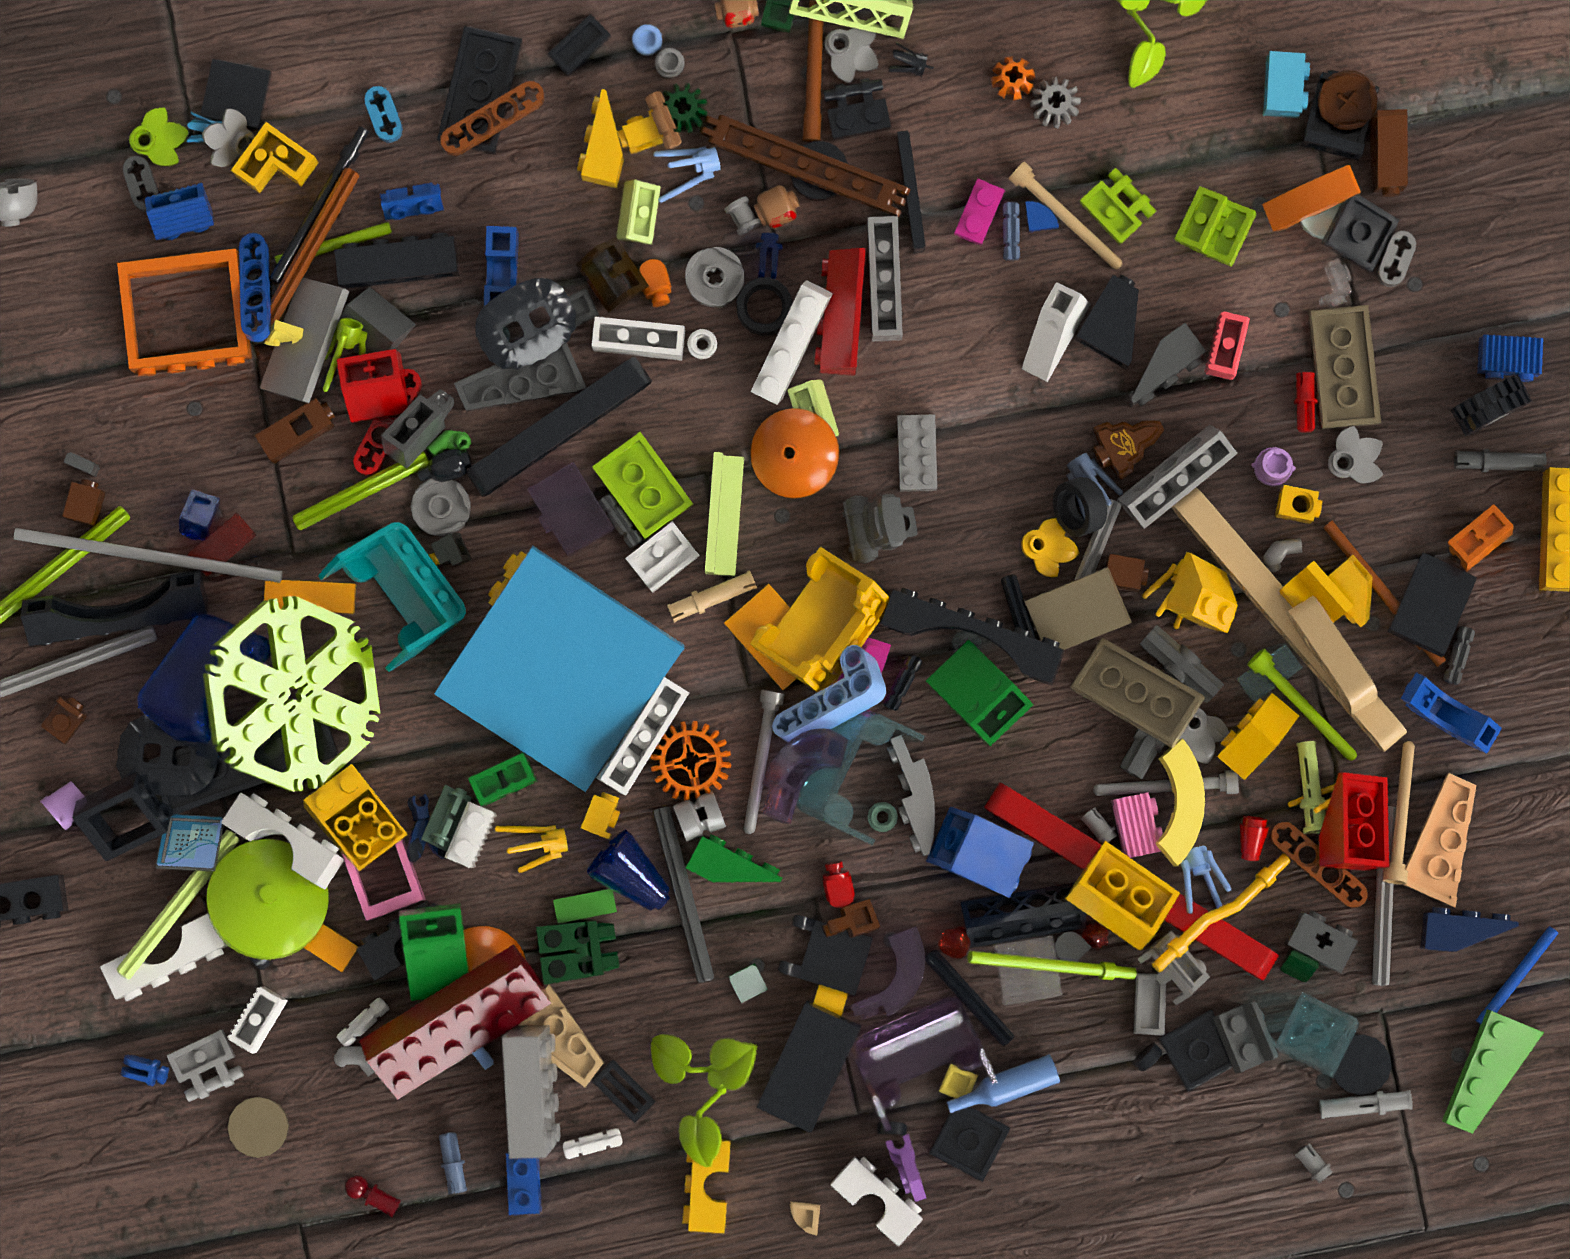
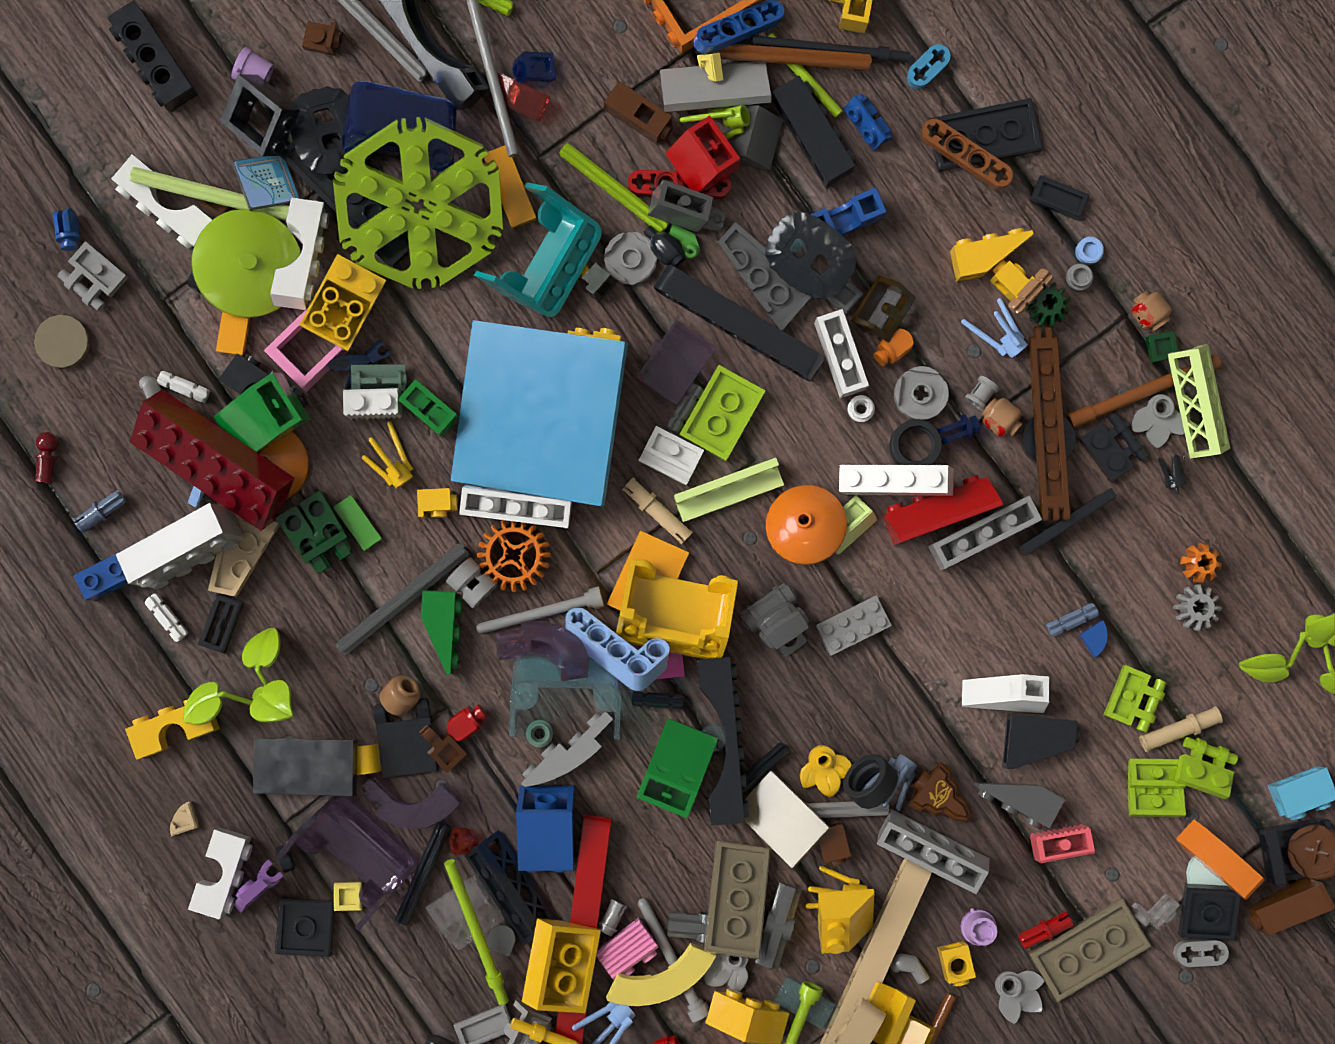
camera: 60 degrees right, 0 degrees up
white brick [228,987,288,1054] -> none
clear blue cone [587,829,670,911] -> none
yellowish green slope [616,180,661,245] -> none
slope [728,963,768,1003] -> none
medium blue piece [946,1054,1060,1113] -> none
dark pink plate [954,179,1005,246] -> none
tan piece [1008,161,1122,269] -> none
clear red plate [1081,922,1109,950] -> none
none -> medium nougat head [380,675,420,716]
none -> tan pin [1139,706,1223,752]
none -> lime plate [1175,737,1238,799]

